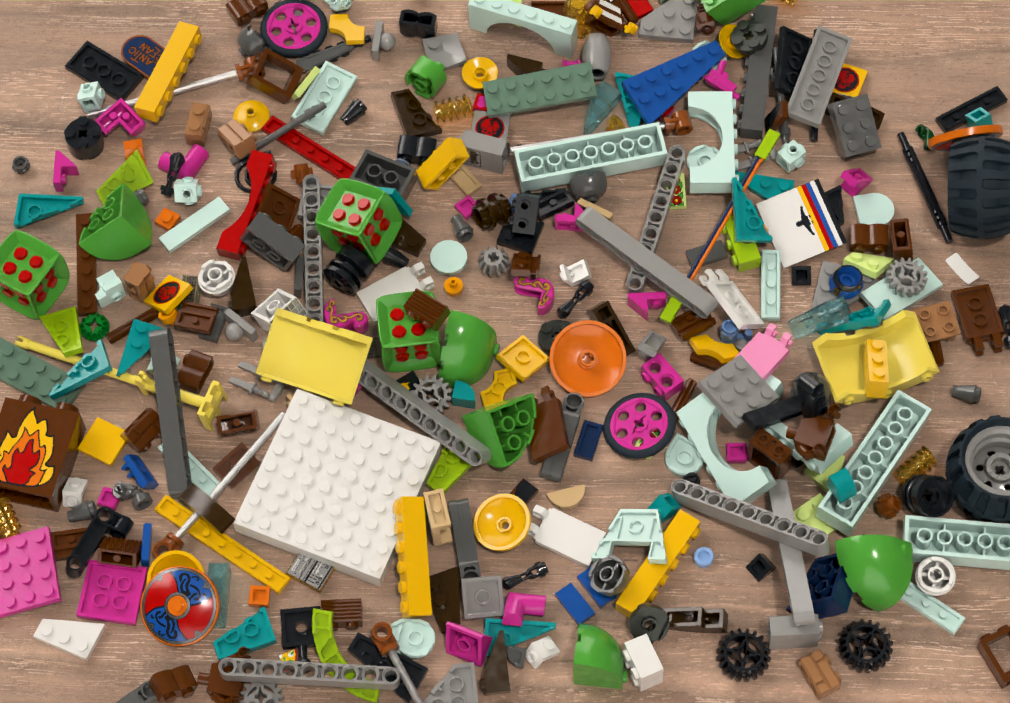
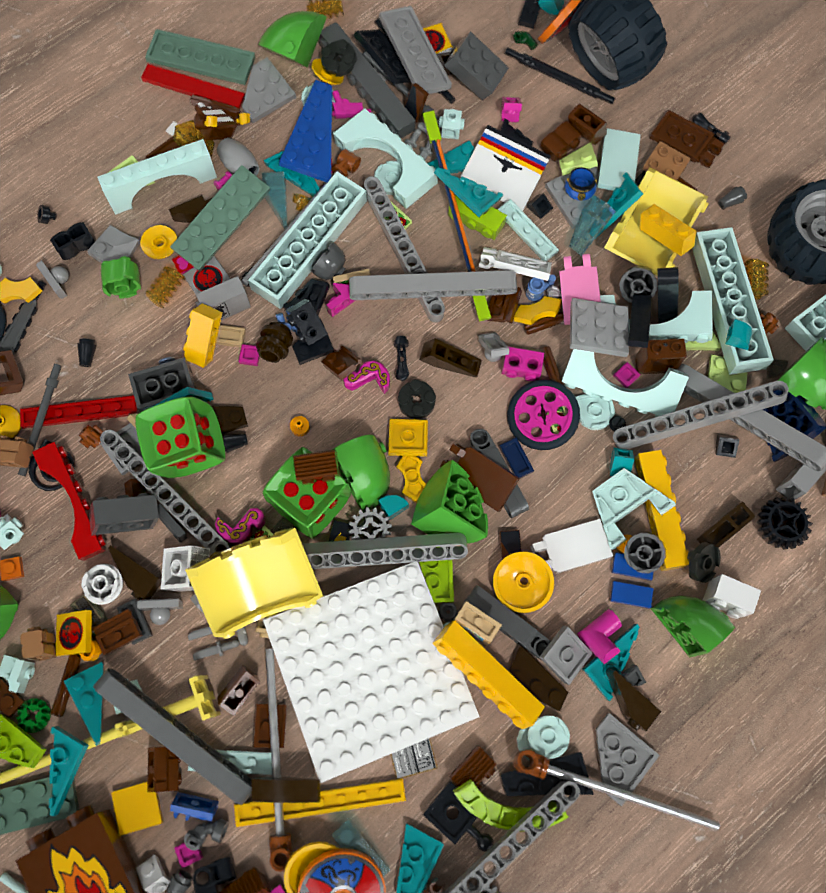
camera: 50 degrees left, 10 degrees up
blue tile [141,523,152,567] -> none
light aqua tile [159,197,230,254] -> none
reddish brown brick [177,349,214,394] -> none
orange plate [248,585,271,608] -> none
reddish brown plate [255,183,301,232] -> none
tile [278,648,299,675] -> none
light aqua tile [291,61,358,136] -> none
yellowish green tile [291,66,320,100] -> none
black wheel [323,245,374,295] -> none
white tile [356,262,435,325] -> none
dark brown wing [391,89,442,137] -> none
black brick [397,135,437,165] -> none
light aqua tile [430,240,467,276] -> none
dark pink slope [446,621,493,667] -> none
dark grey cone [451,214,473,242] -> none
light grey gear [478,245,510,278] -> none
black piece [502,561,548,590] -> none
white bracket [525,636,560,669] -> none
tan tile [546,484,585,509] -> none
orange dish [549,320,627,398] -> none
white bracket [560,259,592,287] -> none
dark pink slope [627,292,666,321] -> none
dark grey tile [686,240,728,268] -> none
light blue tile [693,547,714,568] -> none
reddish brown hips [696,3,716,34] -> none
reddish brown torso [786,403,842,462] -> none
light aqua tile [853,193,895,225] -> none
light grey gear [885,257,928,297] -> none
black wheel [901,474,954,517] -> none
white sticker [945,253,979,284] -> none

